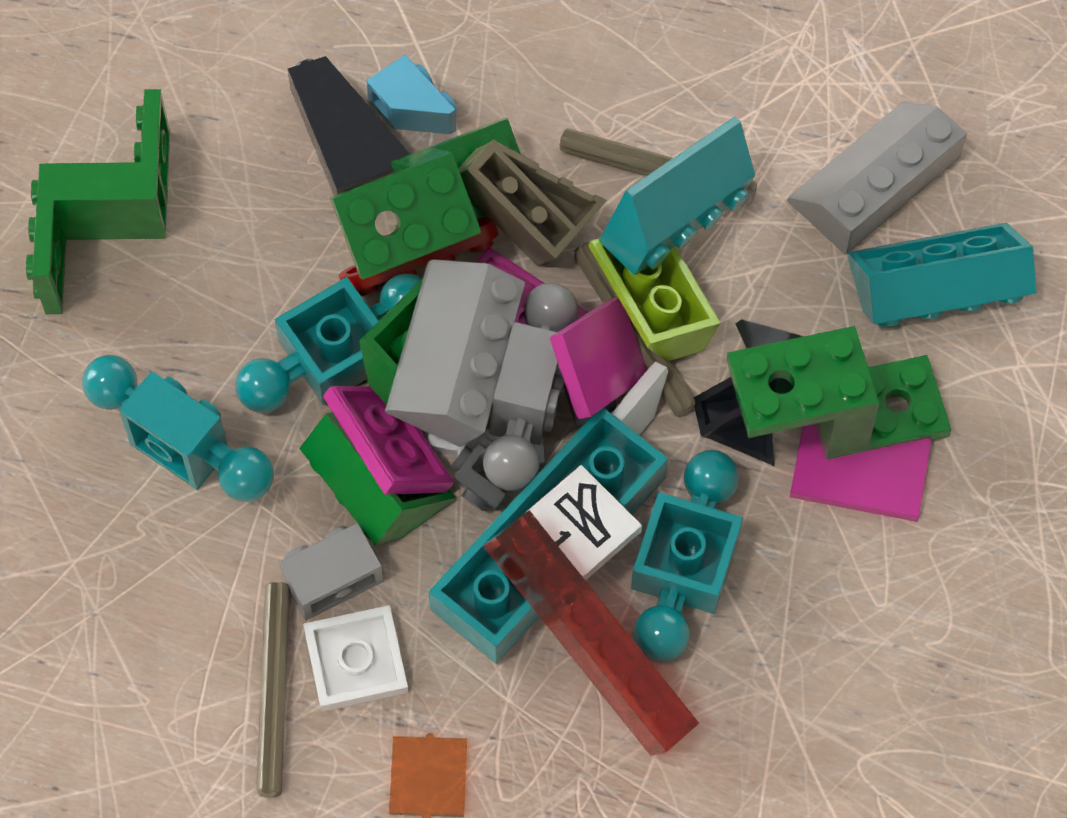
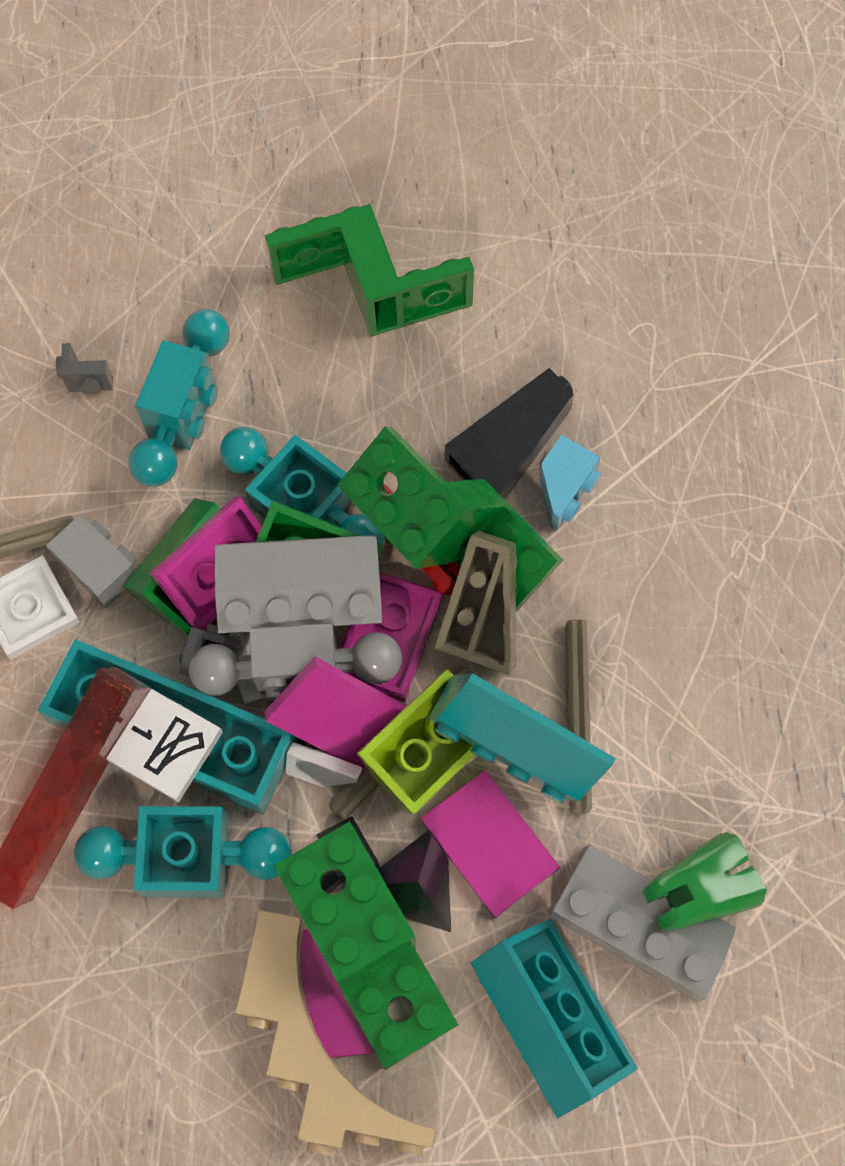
camera: 75 degrees right, 5 degrees up
none -> dark grey bracket [56,343,113,394]
none -> tan arch [236,910,436,1156]
none -> dark pink tile [420,770,560,919]
none -> green piece [642,832,767,930]

